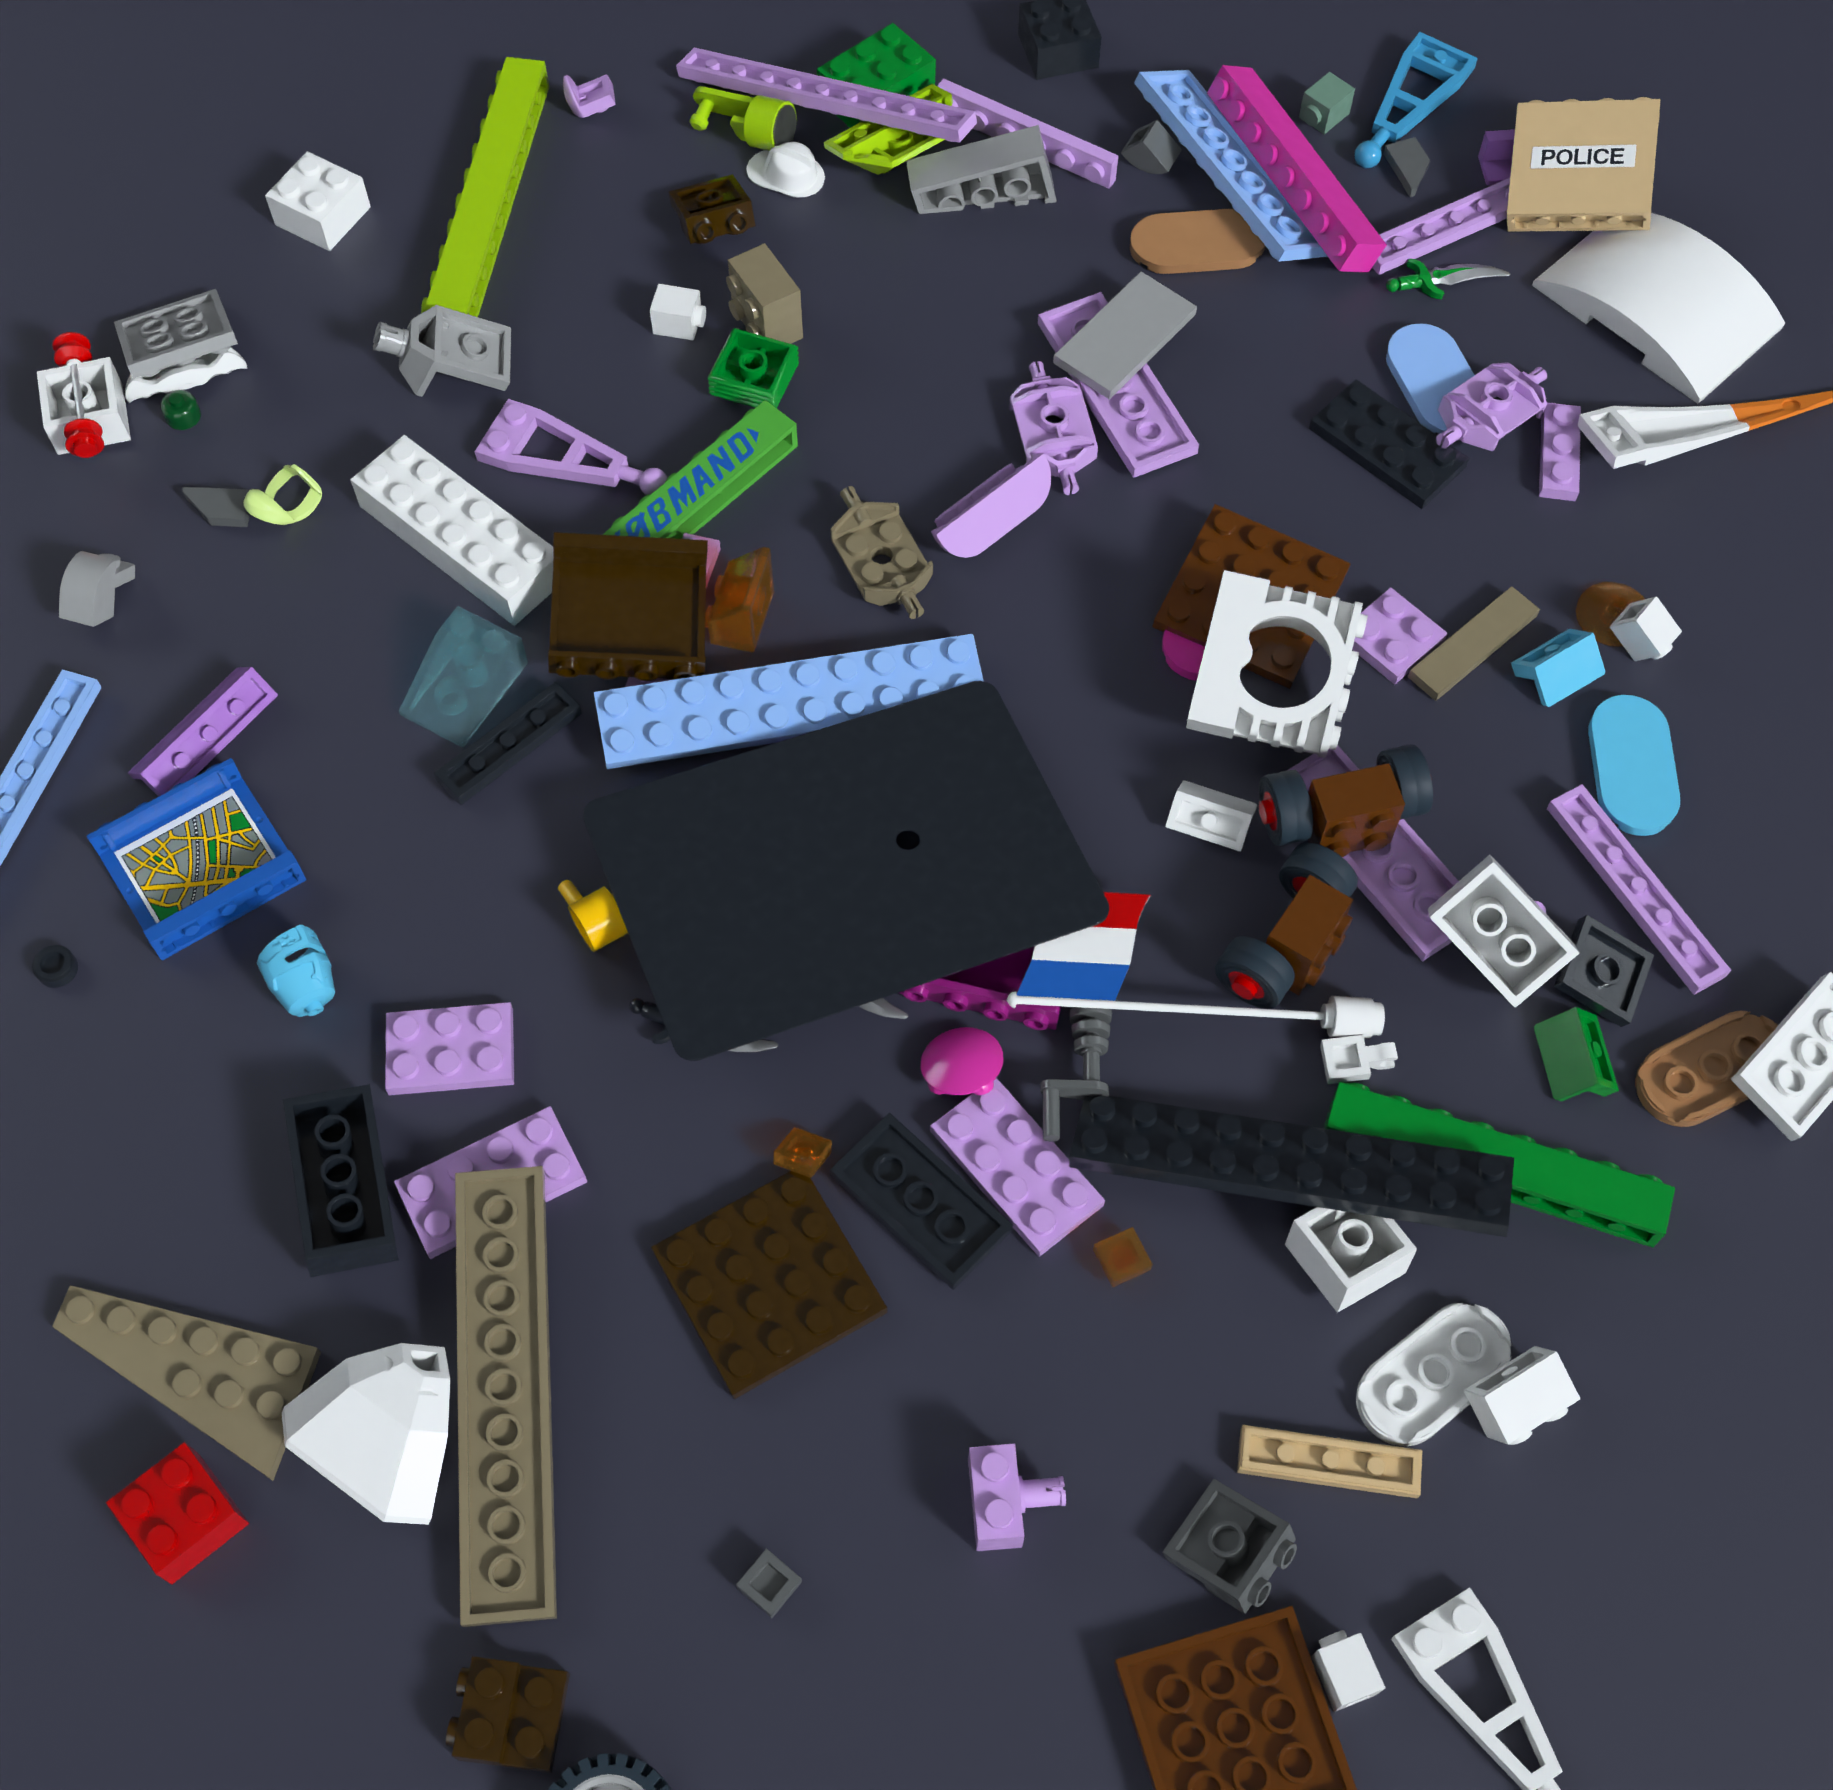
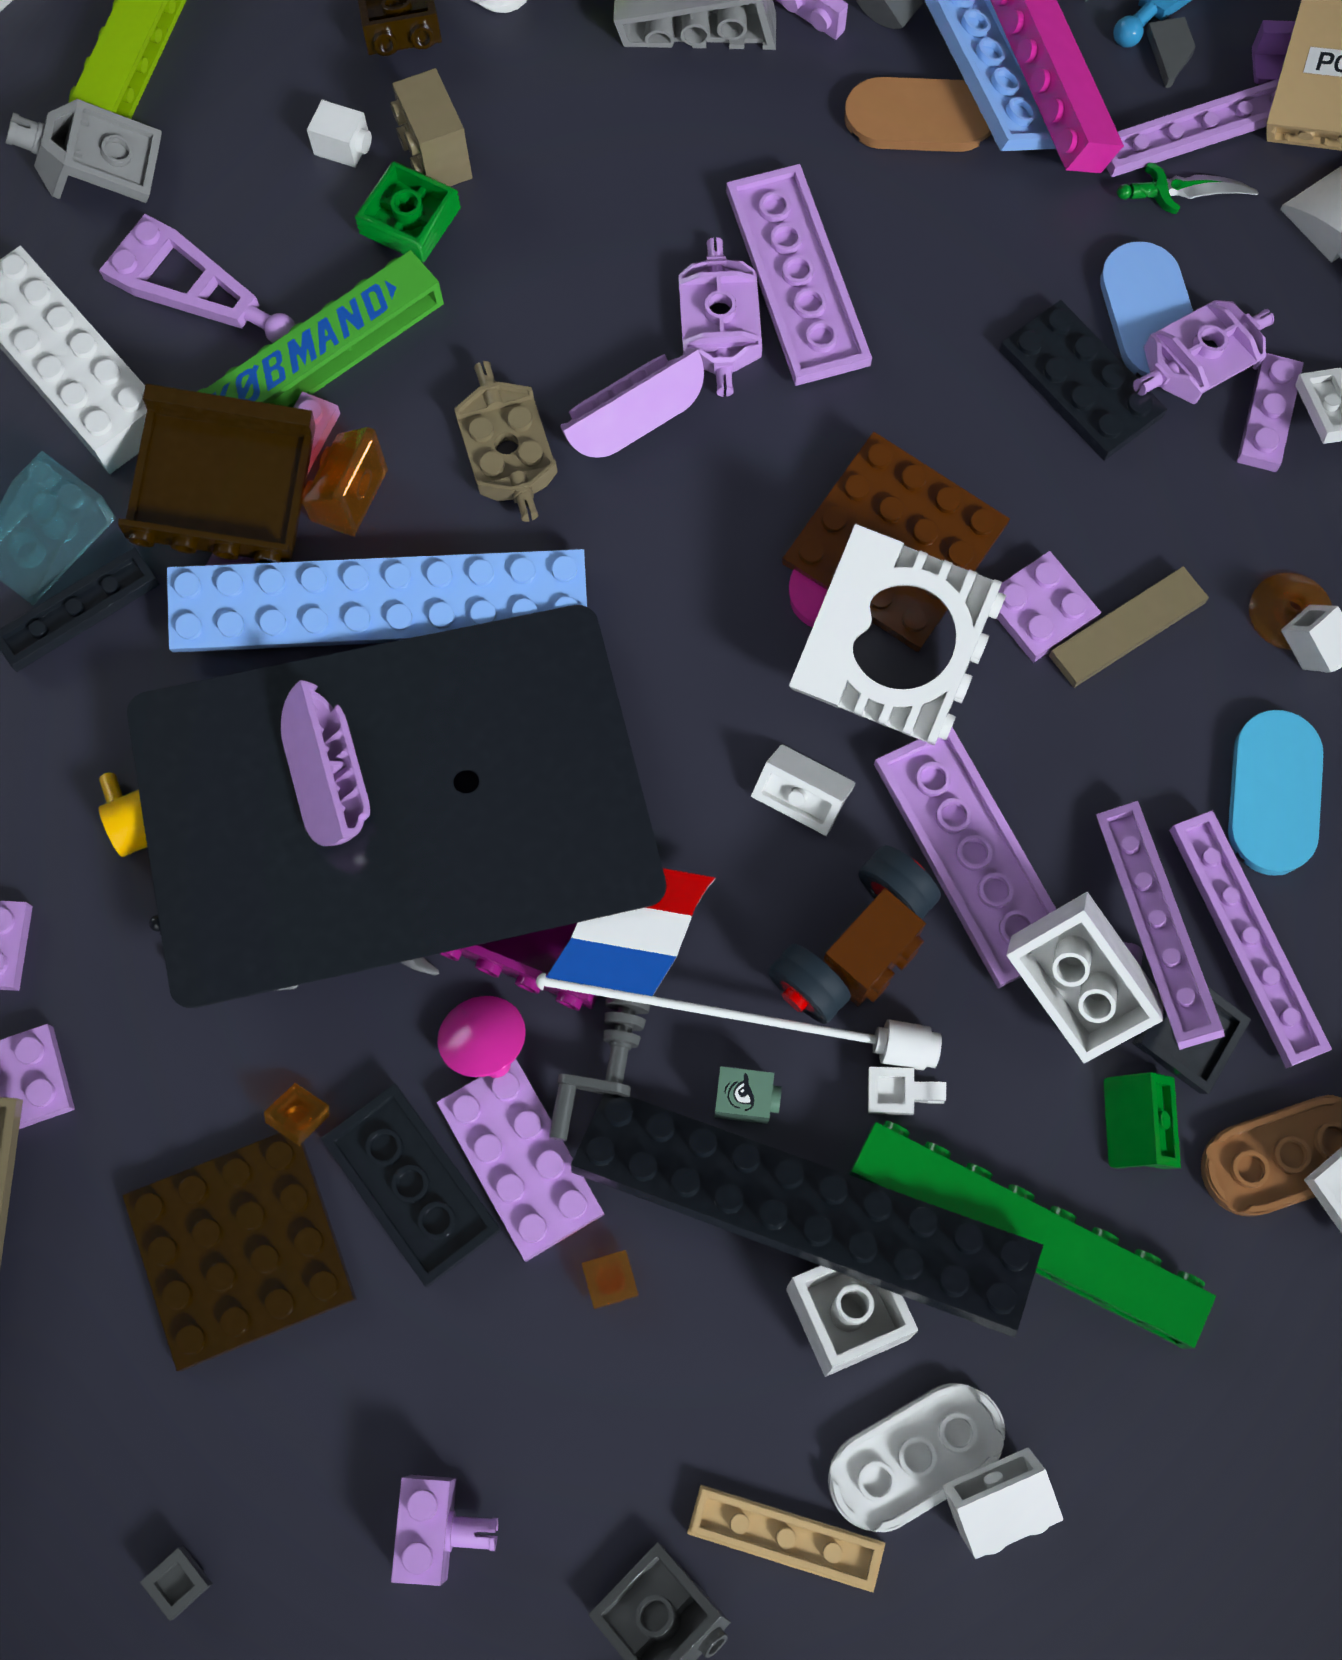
camera: 10 degrees right, 10 degrees up
light grey tile [1053,272,1197,400] -> none
brick [1259,744,1433,857] -> none
medium azure panel [1511,629,1605,707] -> none
none -> lavender brick [281,680,370,846]
none -> sand green brick [714,1066,782,1124]
none -> lavender plate [1096,801,1225,1050]

